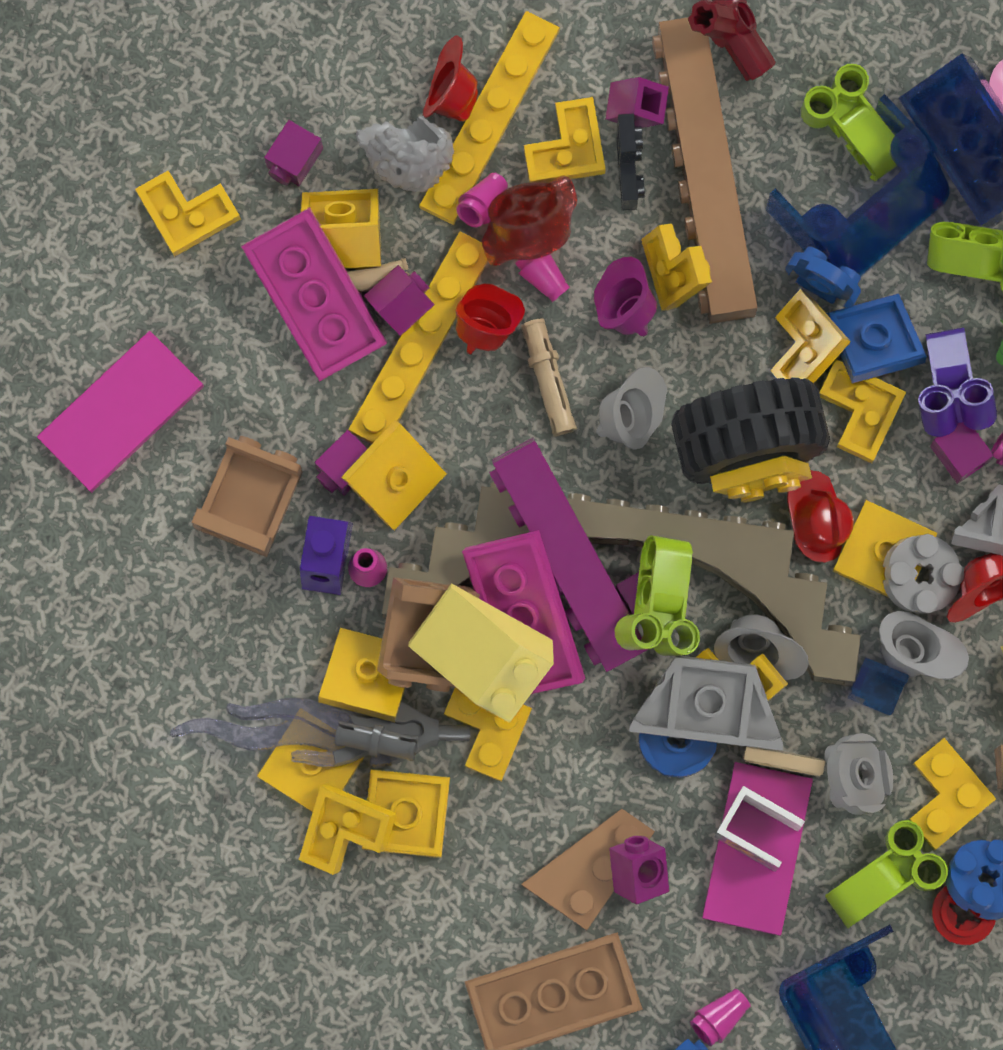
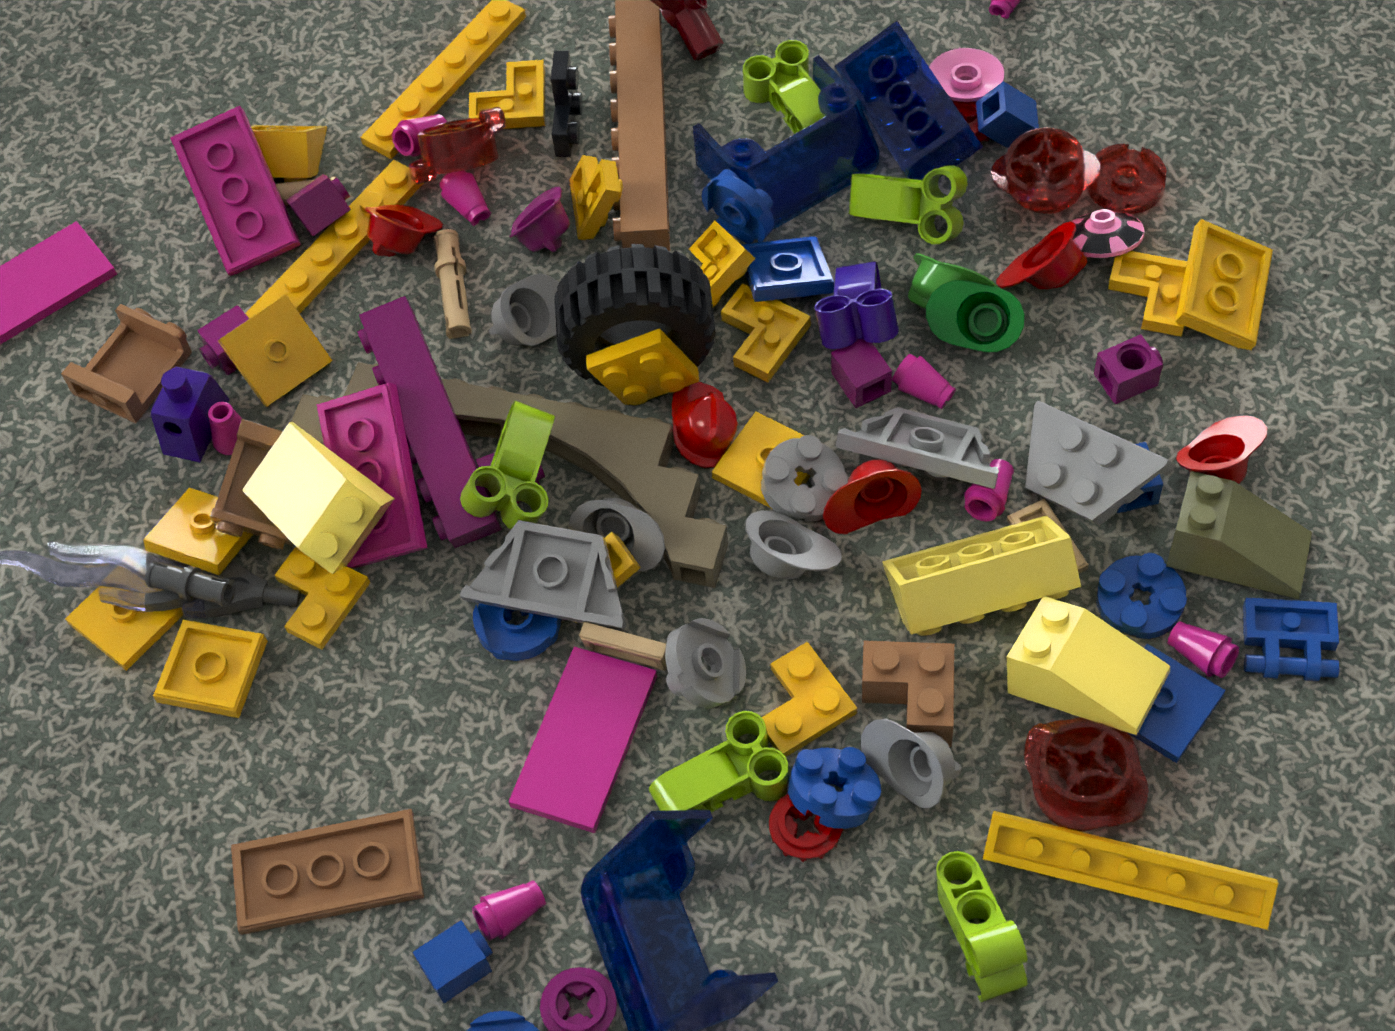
camera: 10 degrees right, 20 degrees down
yellow plate [135,170,241,257] -> none
magenta brick [264,120,323,187] -> none
yellow plate [299,784,397,875] -> none
light grey piece [356,116,454,192] -> none
red piece [422,35,478,121] -> none
medium nougat wing [521,809,655,931] -> none
magenta brick [605,77,669,128] -> none
magenta brick [609,836,669,905] -> none
white piece [714,786,805,872] -> none
clear blue panel [848,657,910,715] -> none

